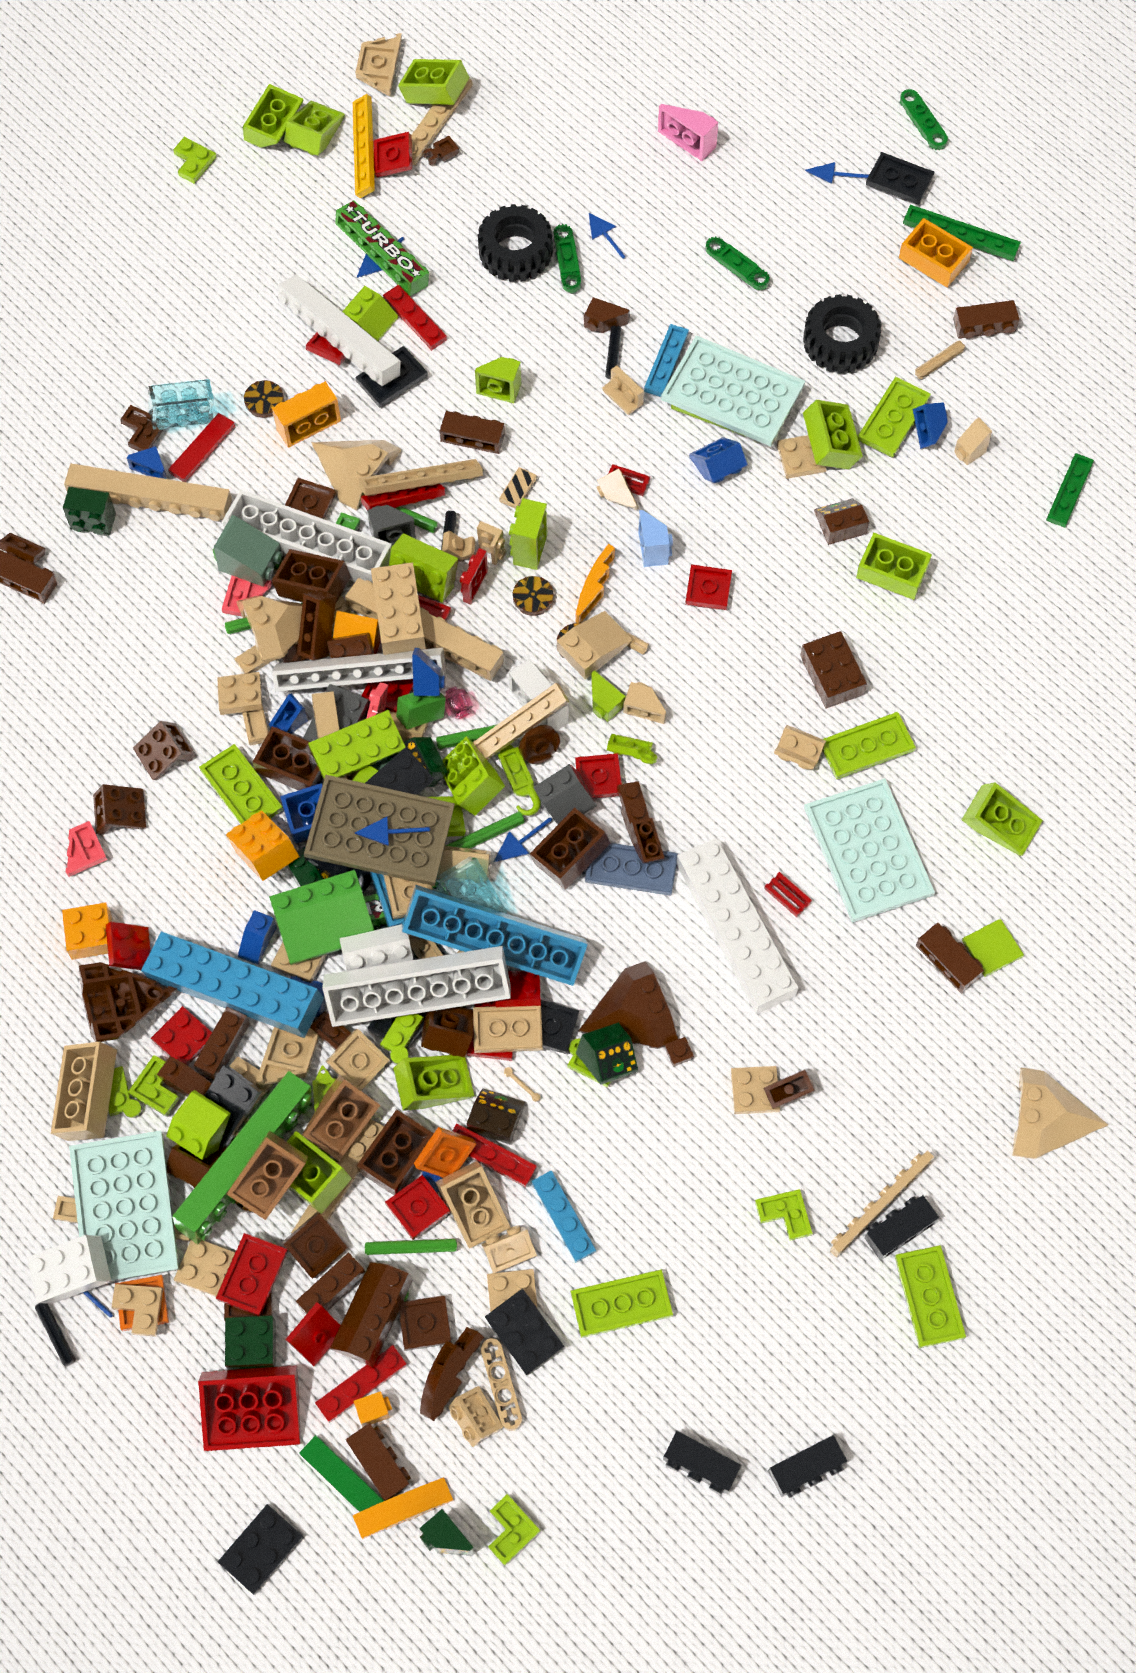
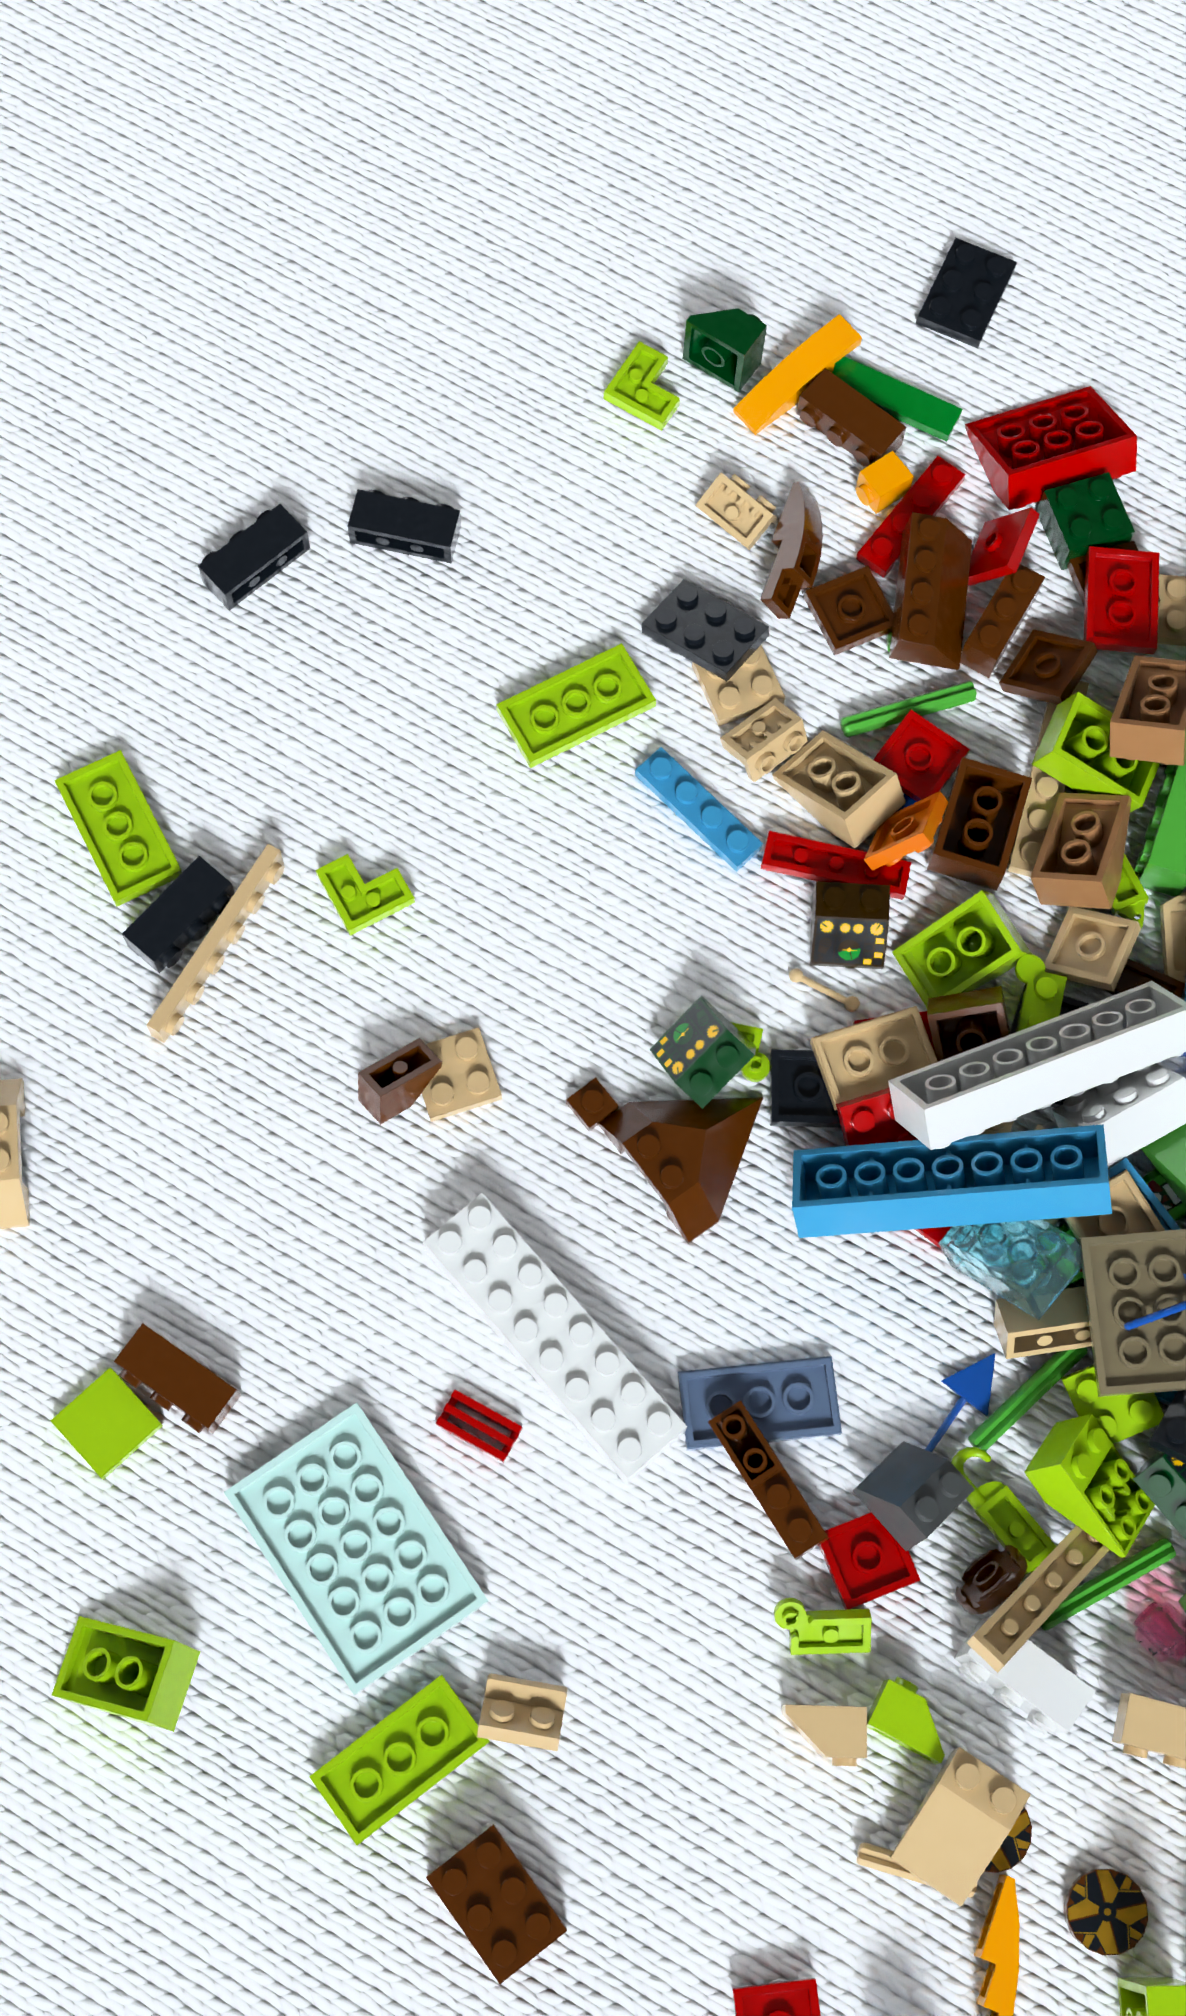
camera: 160 degrees right, 5 degrees up
tan beam [481,1338,522,1431] -> none
reddish brown brick [530,807,611,890] -> none

